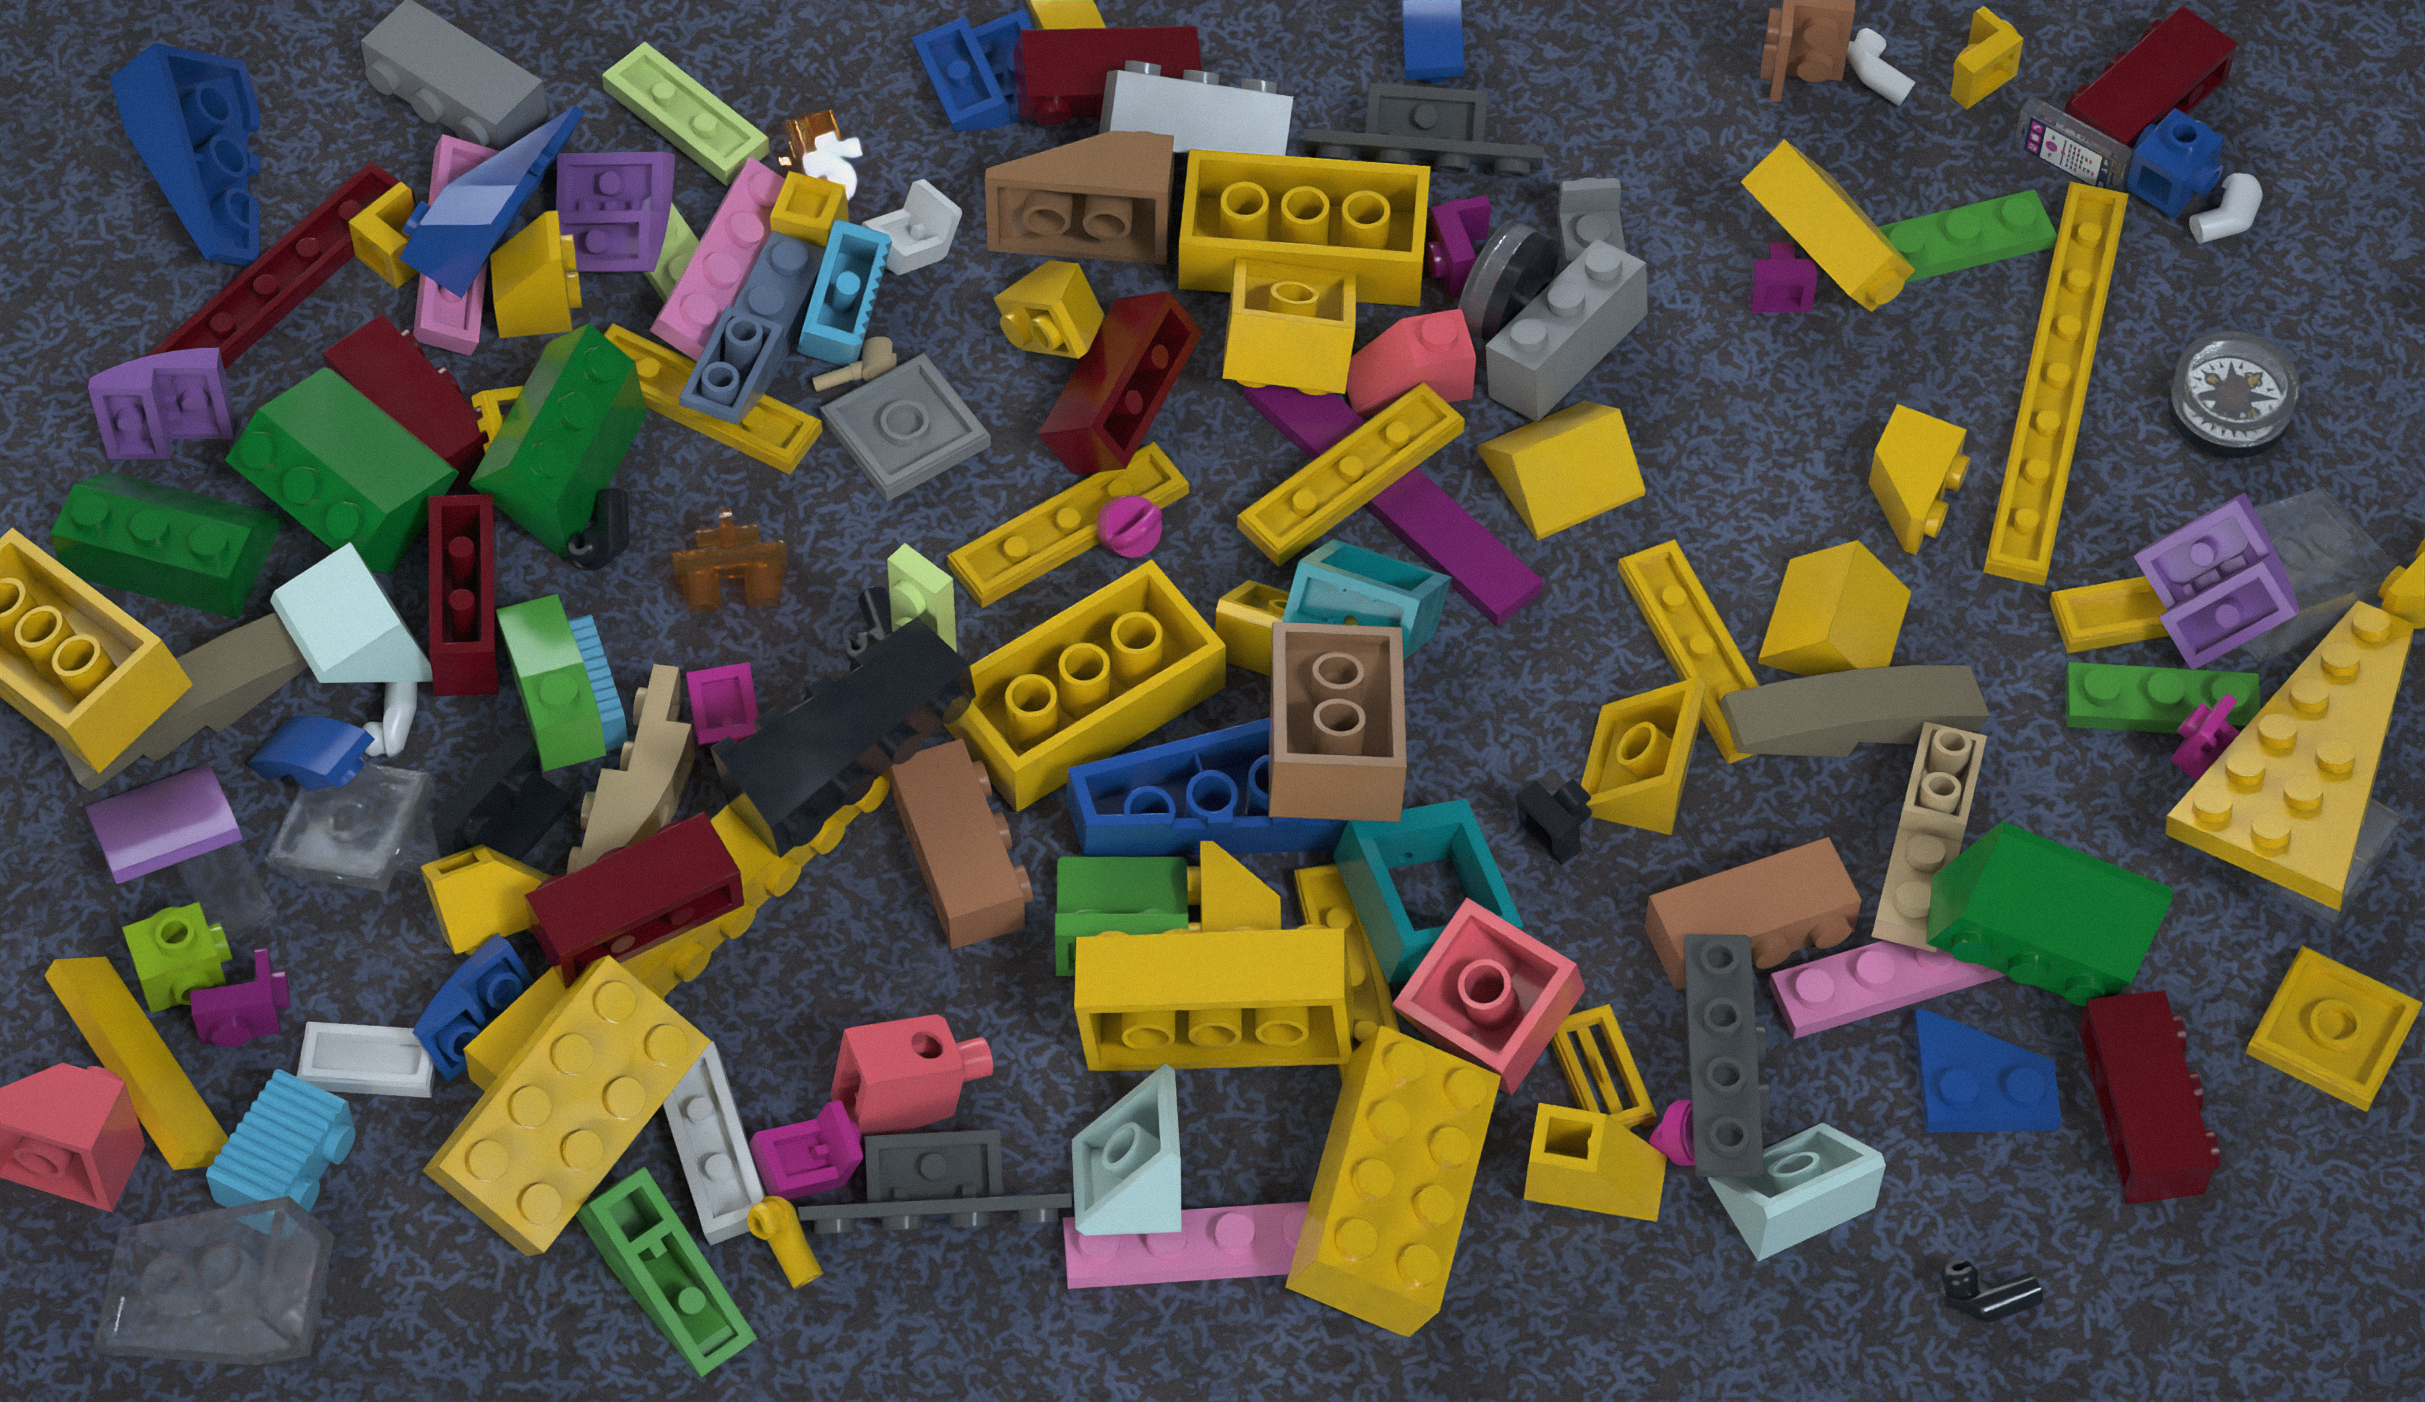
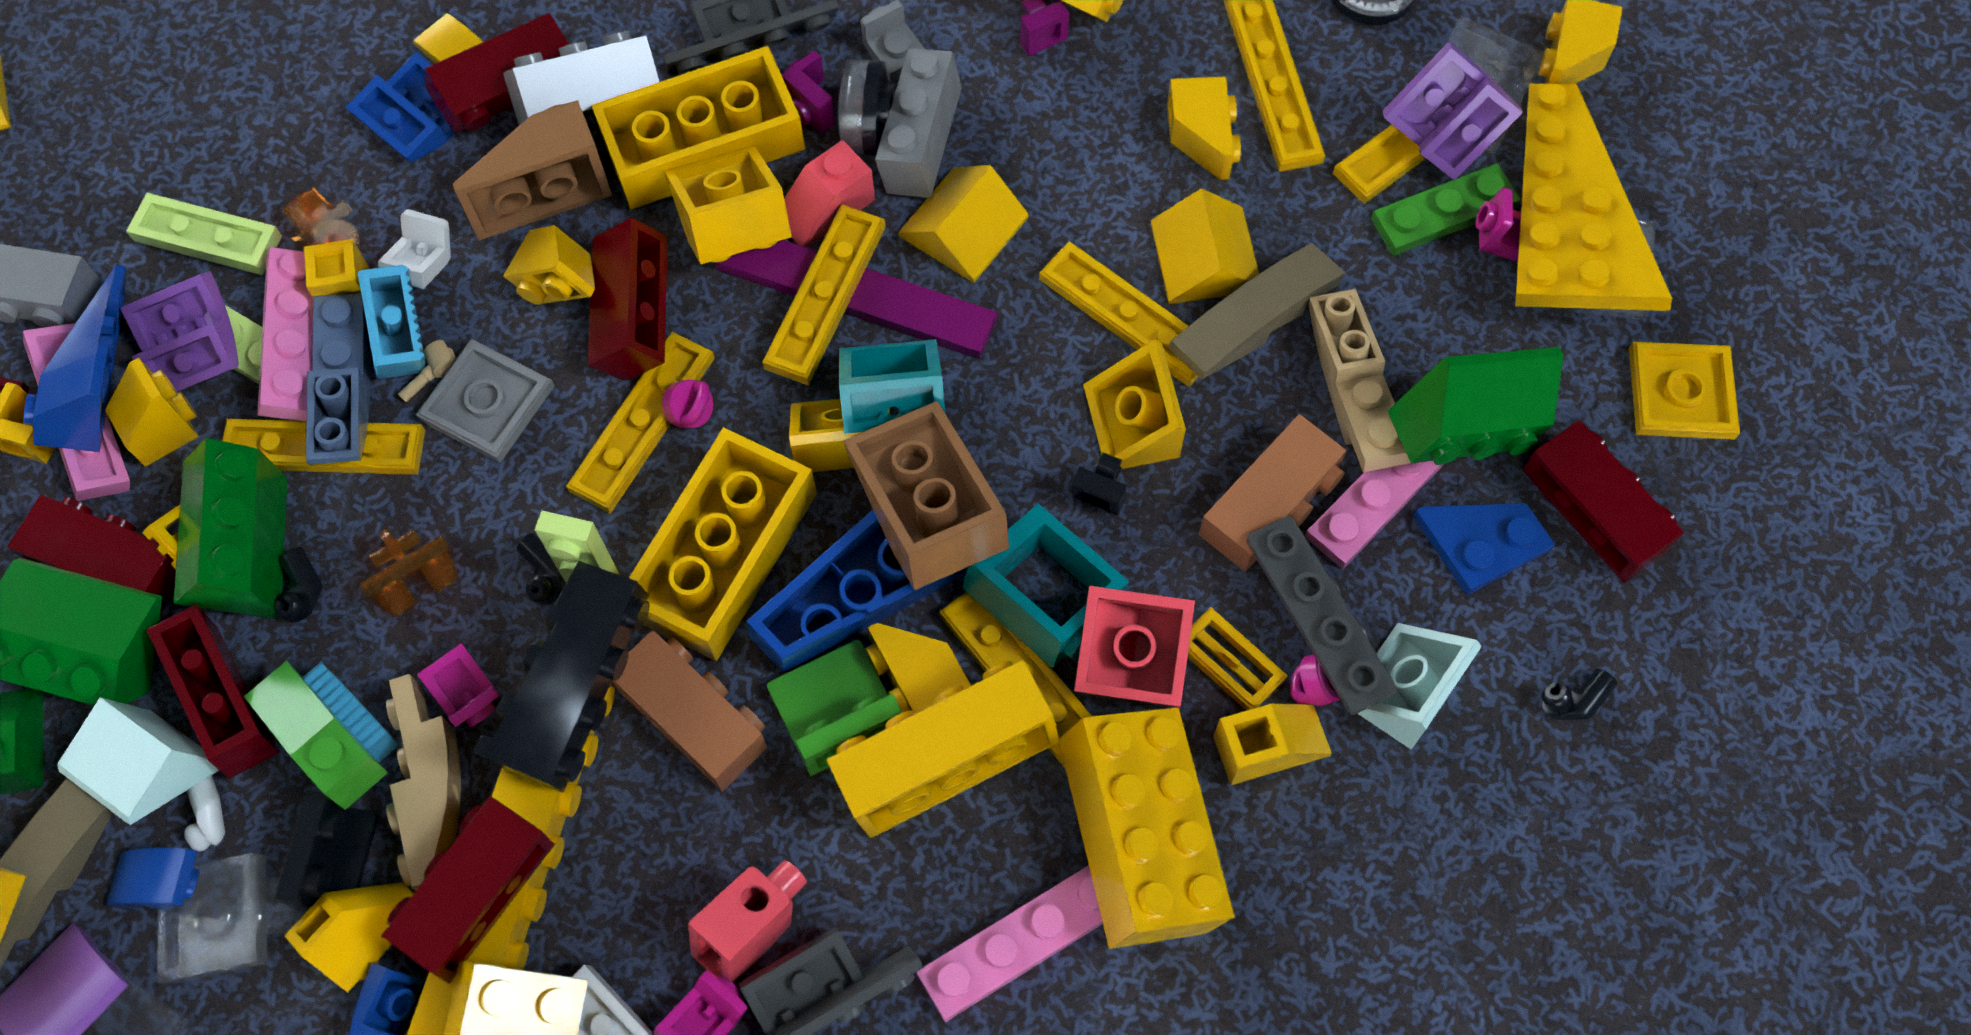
camera: 25 degrees left, 10 degrees up
light aqua slope [1072,1063,1182,1236] -> none

